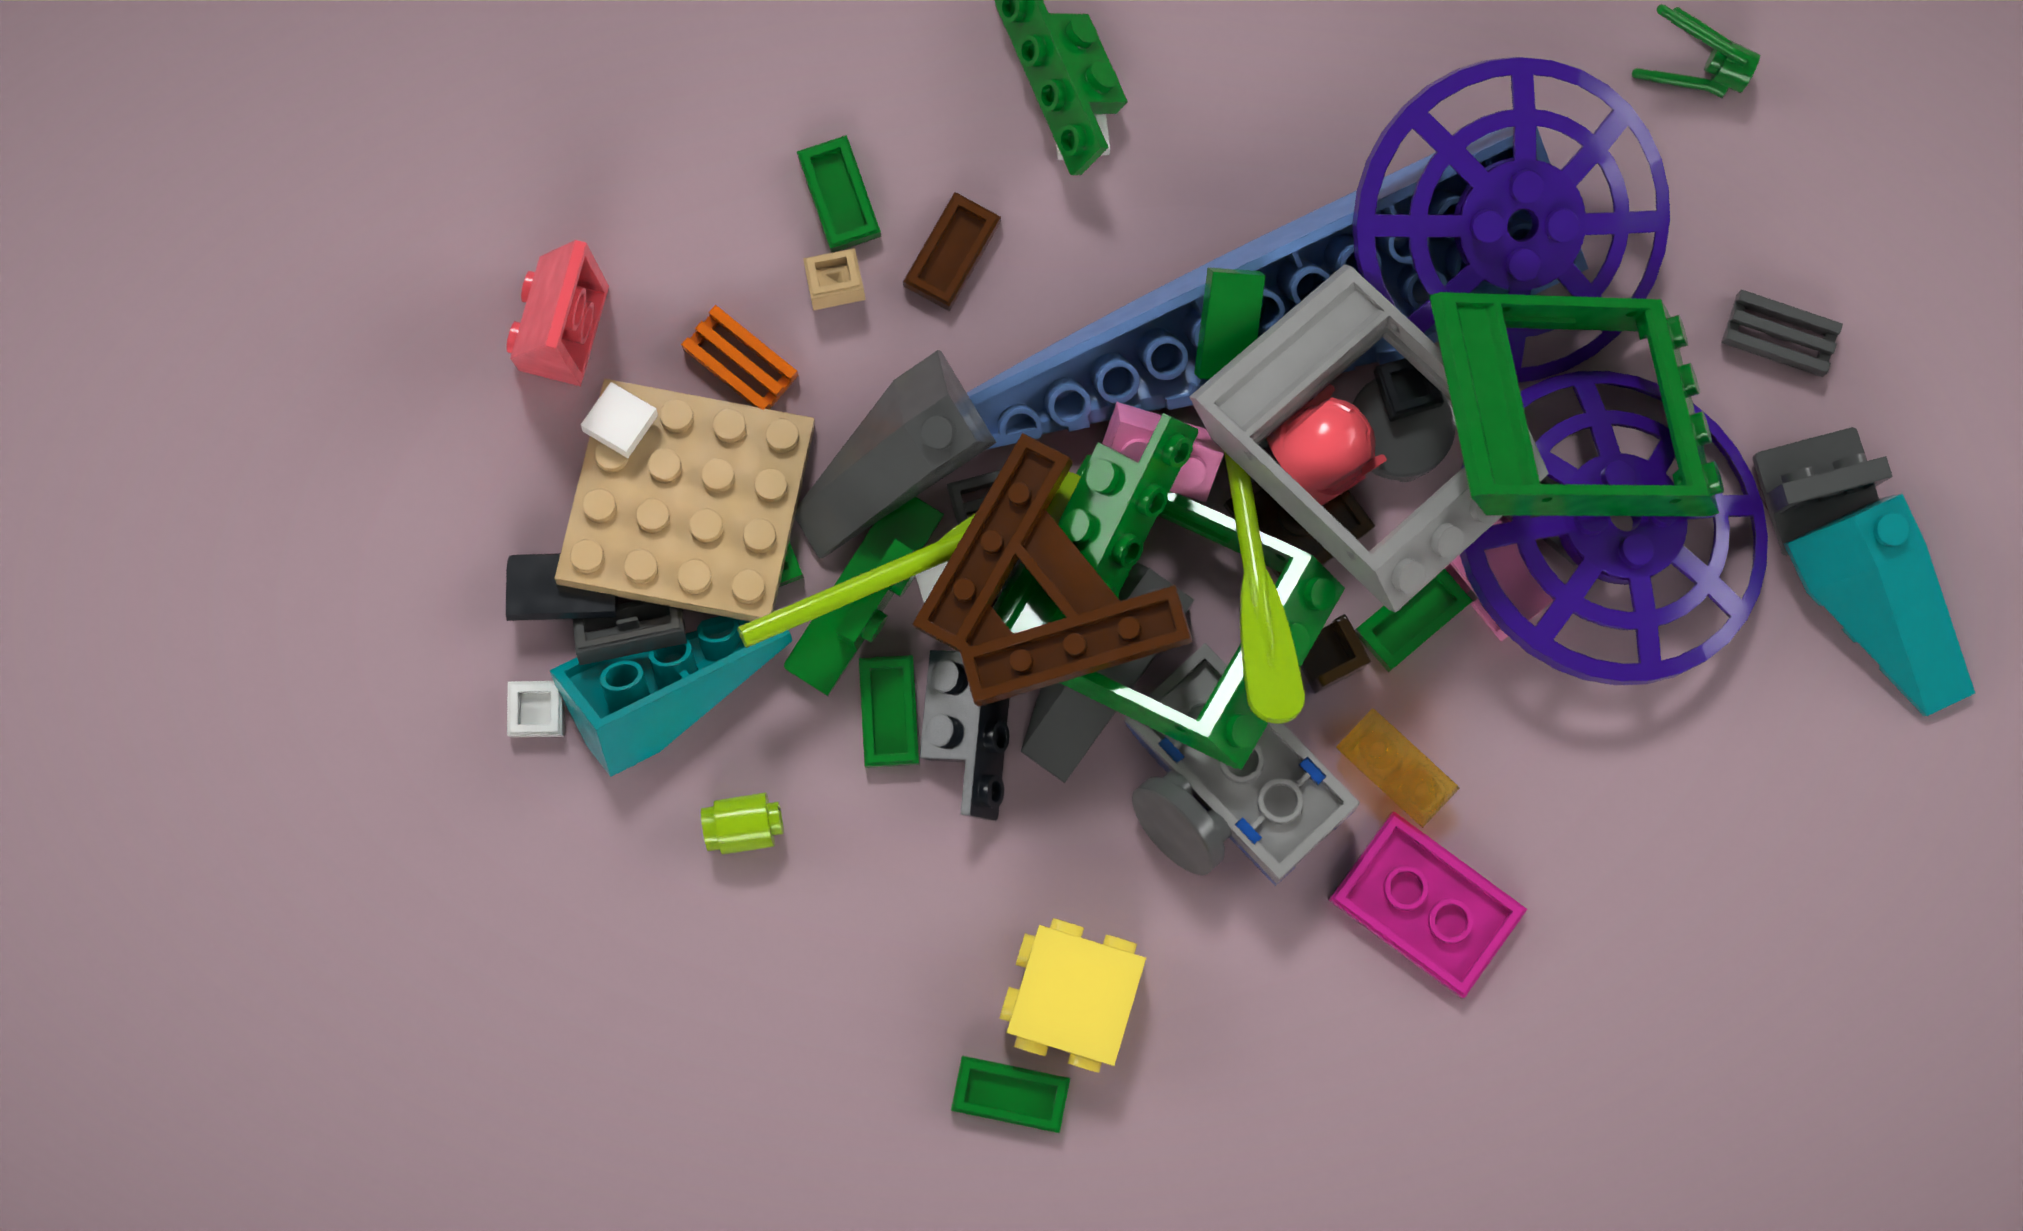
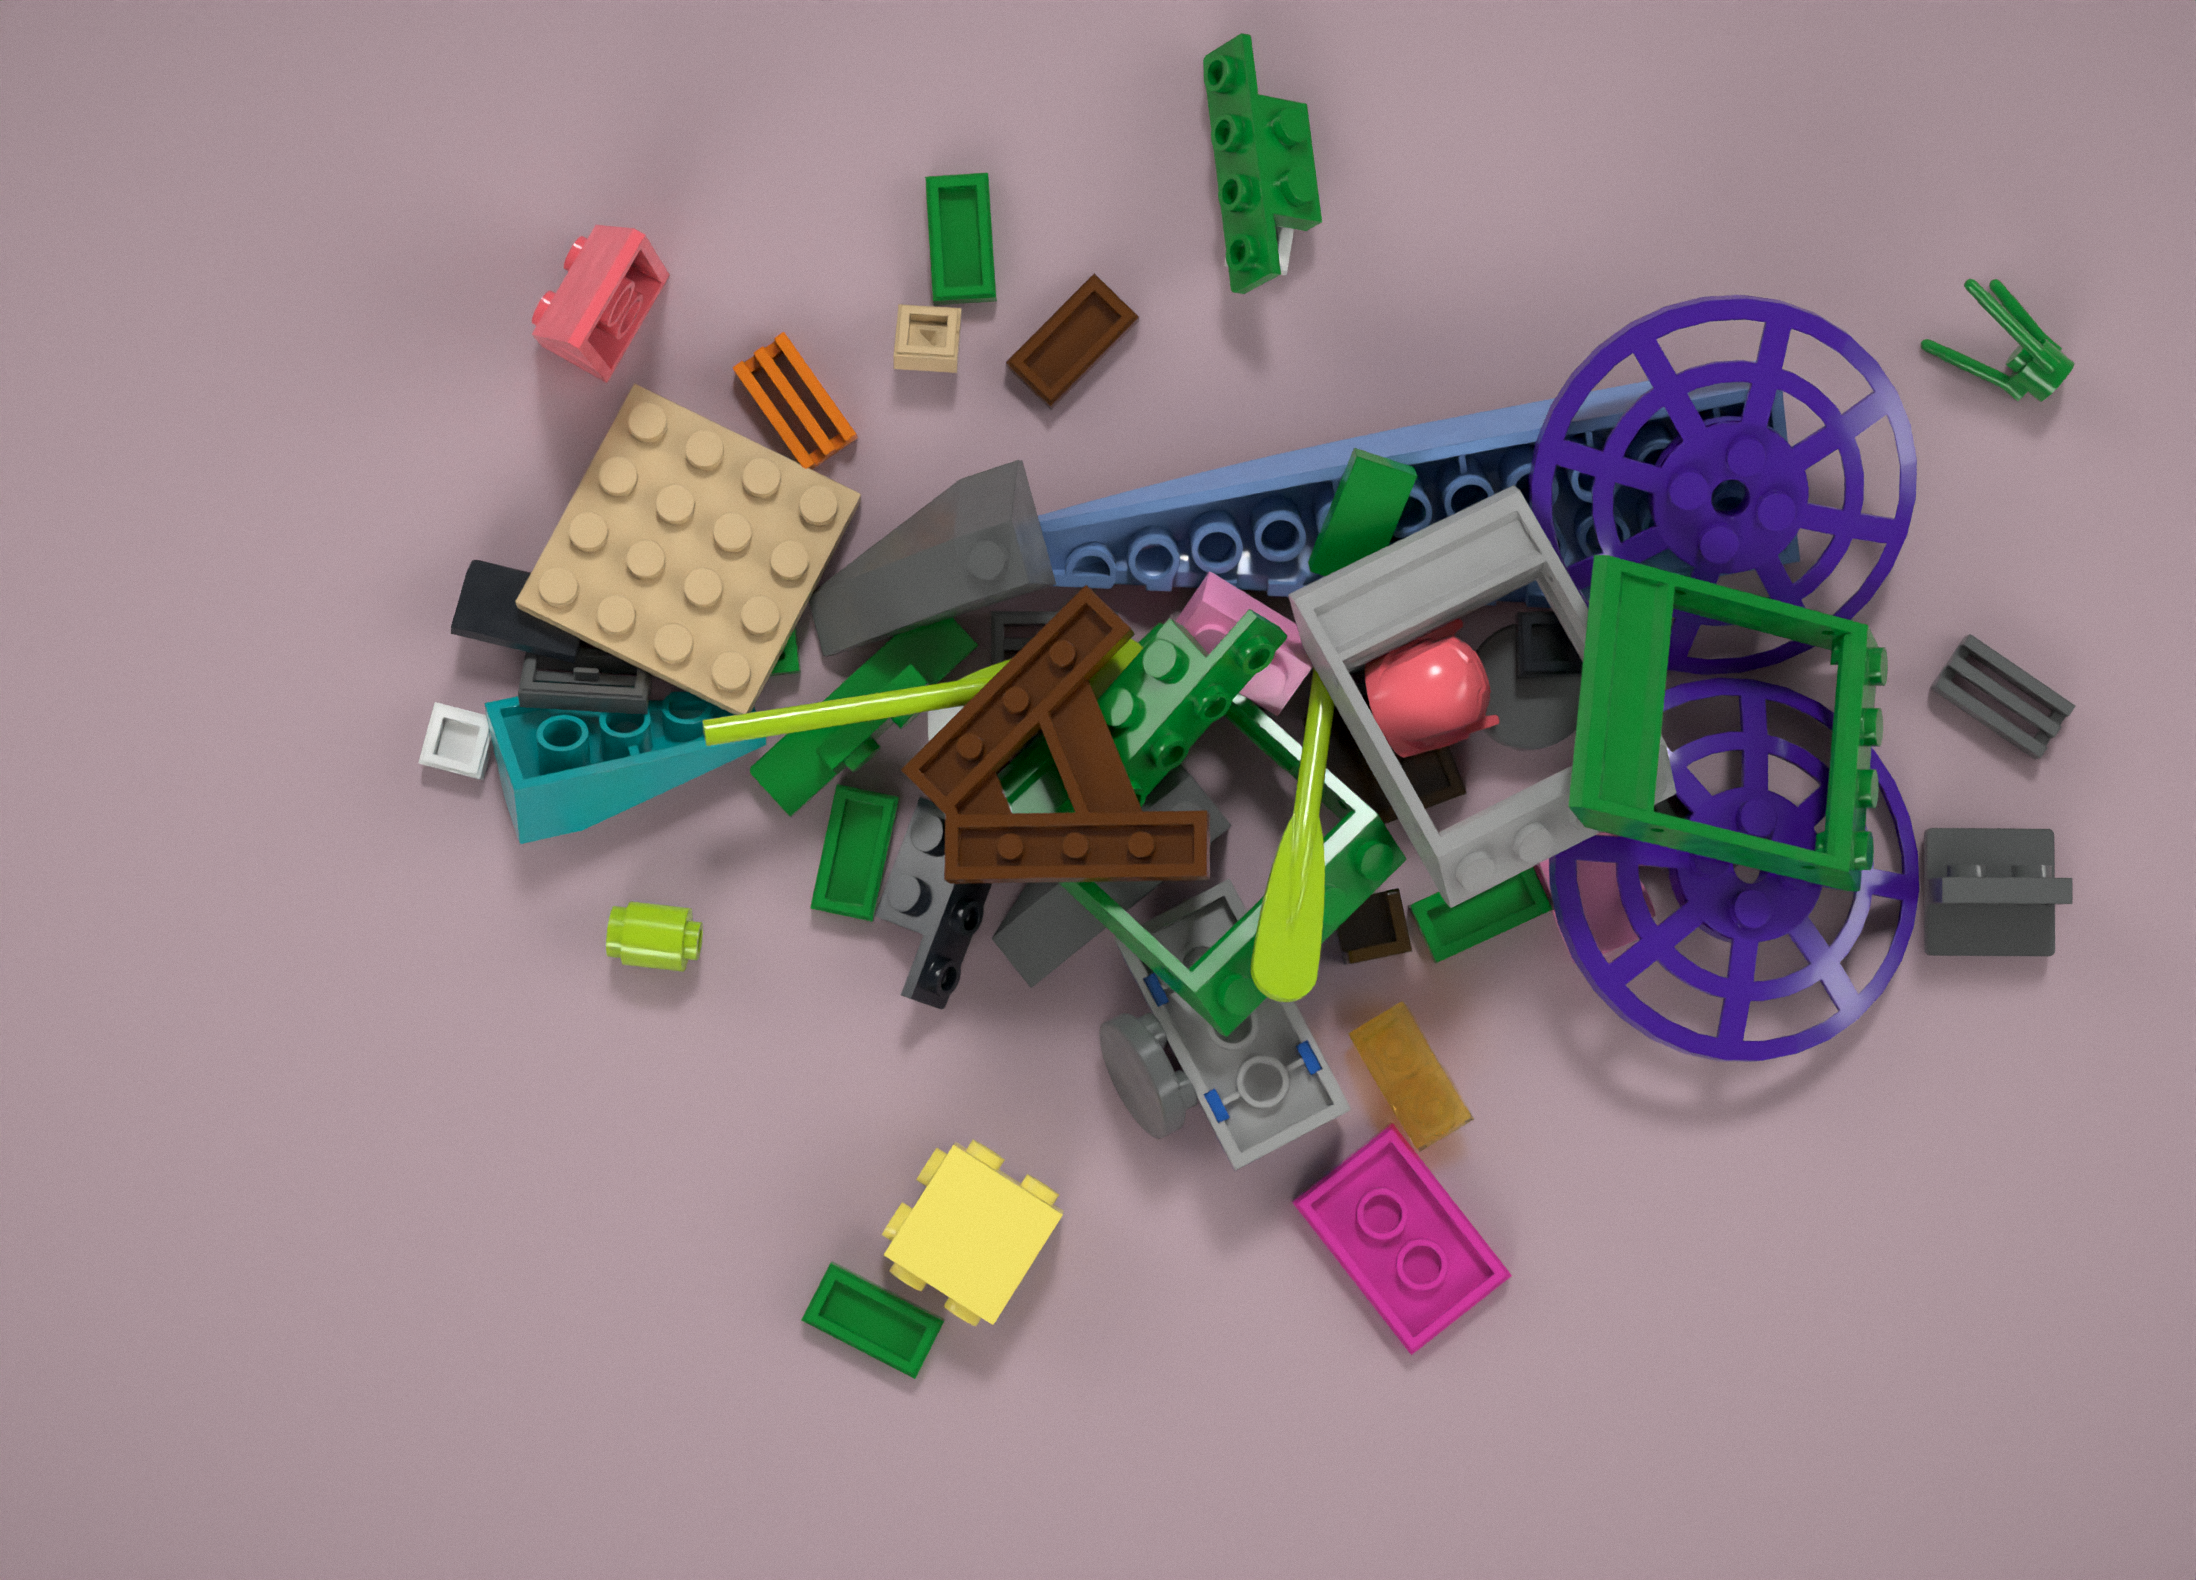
camera: 20 degrees right, 5 degrees up
white tile [581,382,658,458] -> none
teal wedge [1784,493,1975,716] -> none

